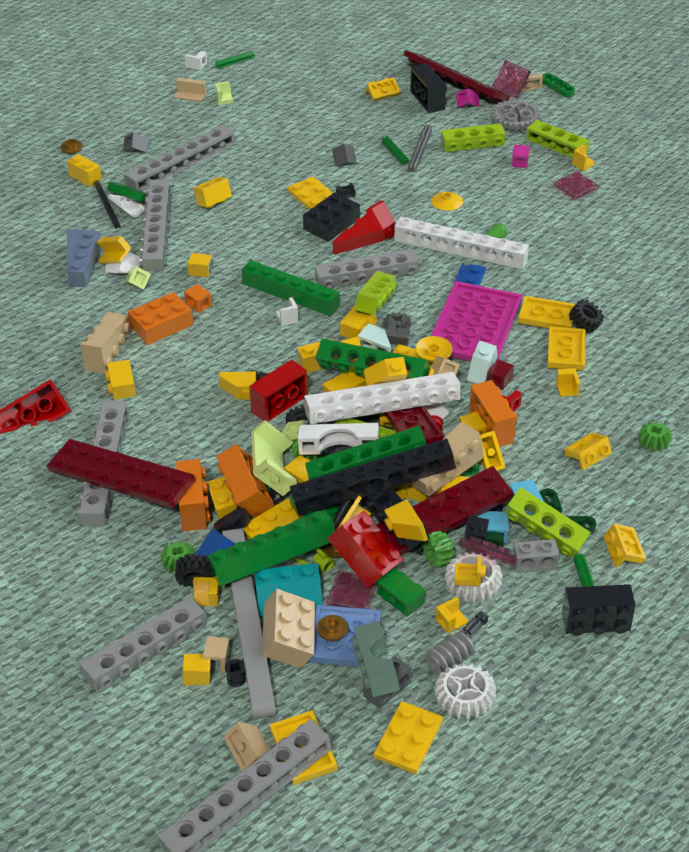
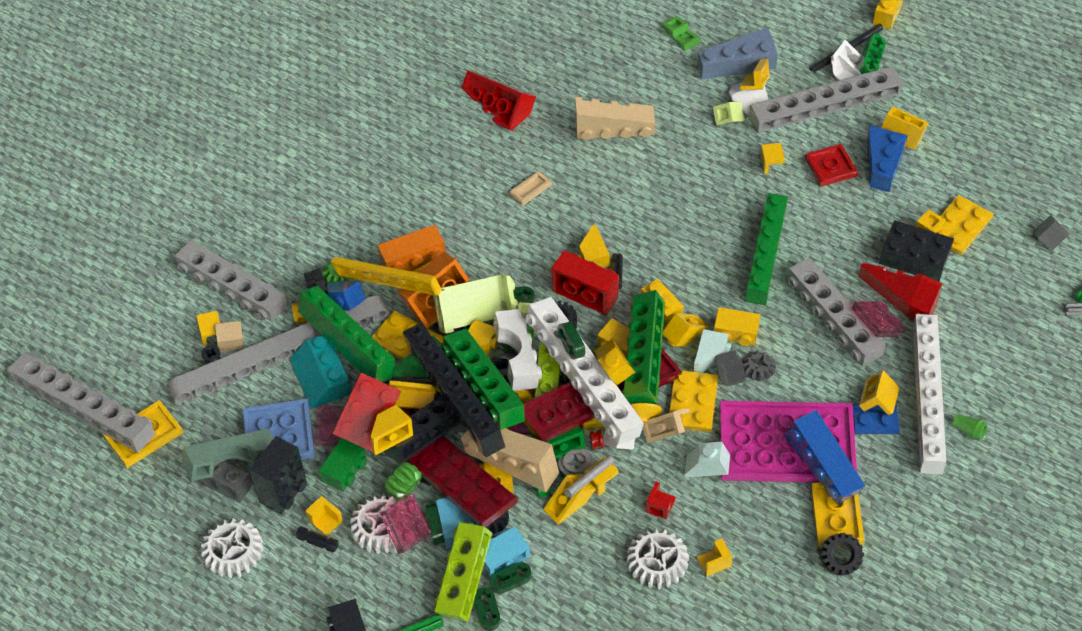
camera: 75 degrees right, 10 degrees up
dark red plate [46,439,196,509] -> none
light grey brick [77,401,128,526] -> none
yellow brick [105,360,136,400] -> none
panel [123,133,148,153] -> none
light grey brick [124,125,235,191] -> none
orange brick [128,292,193,345] -> none
orange brick [184,284,212,313] -> none
black beam [214,508,250,534] -> none
tan panel [223,722,270,771] -> none
tan brick [262,588,315,667] -> none
white panel [276,297,298,326] -> none
pearl gold piece [317,615,348,641] -> none
black bush [336,183,355,197] -> none
lime brick [355,271,398,315] -> none
yellow plate [373,701,444,775] -> none
yellow dish [416,336,452,362] -> none
light grey piece [425,632,475,677] -> none
yellow dish [431,192,463,211] -> none
yellow bracket [454,556,486,586] -> none
black plate [465,516,489,541] -> none
orange brick [469,380,517,447] -> none
dark red brick [487,359,514,390] -> none
light grey brick [512,539,559,573] -> none
yellow plate [547,327,585,370] -> none
yellow bracket [564,432,612,470] -> none
none -> black brick [249,436,307,514]
none -> yellow tile [331,257,442,296]
none -> tan tile [509,171,552,206]
none -> dark green beam [558,322,586,360]
none -> light grey bar [564,456,614,498]
none -> white gear [627,528,689,590]
none -> bright green slope [662,16,700,51]
none -> blue wedge [784,409,865,505]
none -> red plate [805,144,858,187]
none -> clear pink plate [851,301,906,337]
none -> yellow panel [859,370,899,415]
none -> blue wedge [867,125,908,192]
none -> yellow panel [915,209,946,233]

